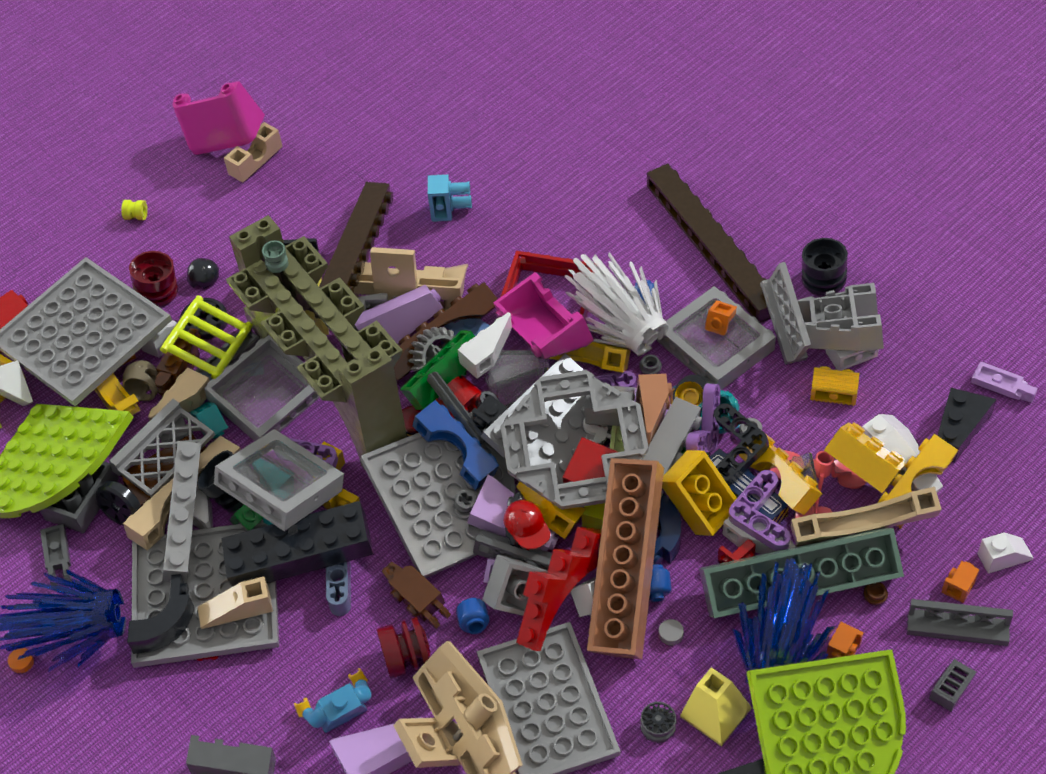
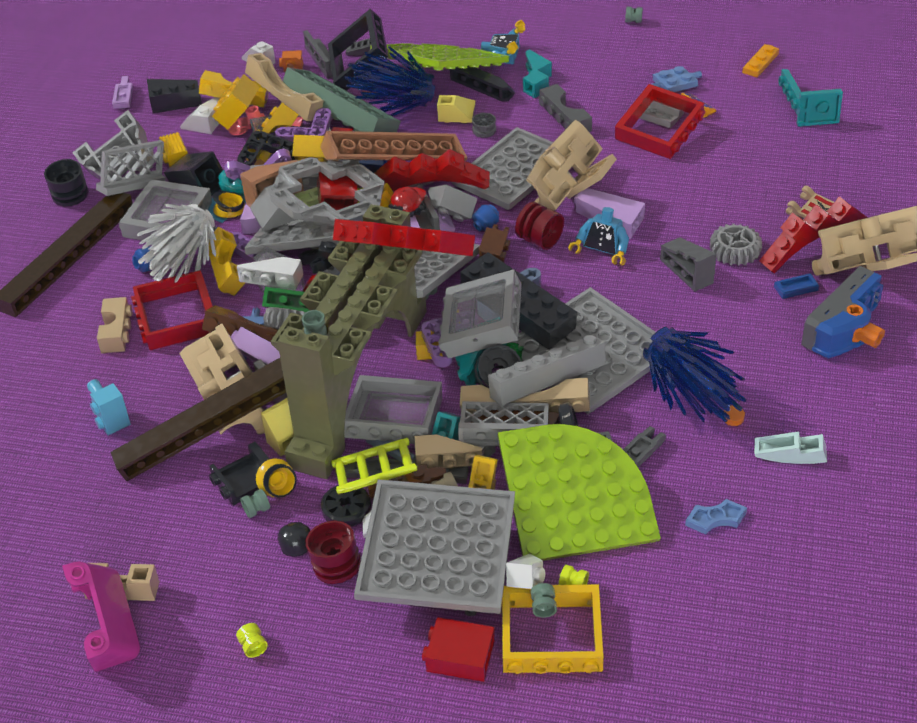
camera: 125 degrees left, 10 degrees down
black arch [127,574,194,654] -> none
tan slope [197,577,273,629] -> none
dark pink windscreen [493,272,594,359] -> none
orange bracket [705,300,737,336] -> none
none -> tan arch [97,297,133,353]
none -> black slope [164,151,223,196]
none -> black window [328,9,389,91]
none -> red arch [333,219,475,256]

